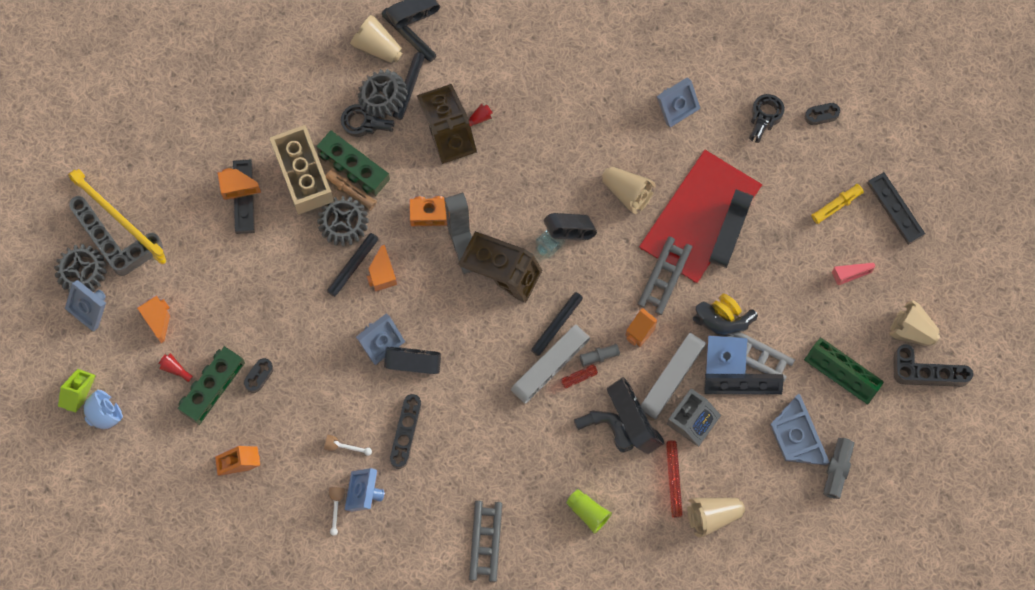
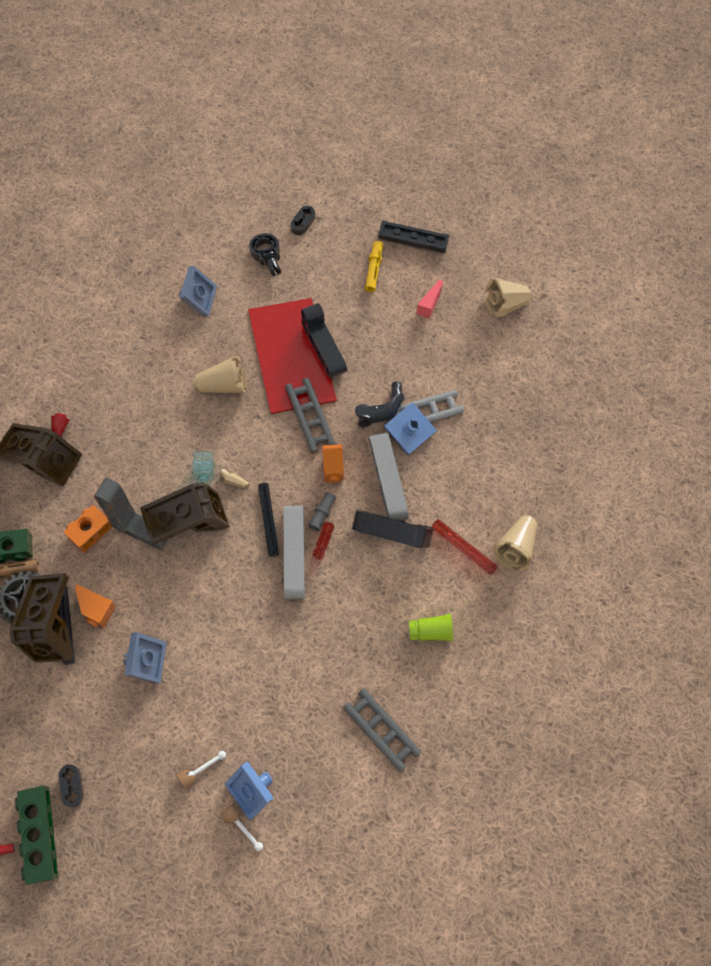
camera: 50 degrees left, 5 degrees down
orange slope [215,446,260,476] -> none
black beam [384,347,441,374] -> none
black beam [390,394,421,469] -> none
black beam [544,213,597,240] -> none
black piece [574,410,634,453] -> none
dark grey slope [667,389,721,447] -> none
black plate [704,374,784,395] -> none
yellow wheel [711,293,742,321] -> none
sand blue wing [770,394,830,465] -> none
dark green fence [804,337,884,405] -> none
dark grey piece [823,438,855,499] -> none
black beam [893,344,973,387] -> none
none -> dark brown bracket [9,573,73,663]
none -> tan bar [219,469,250,488]

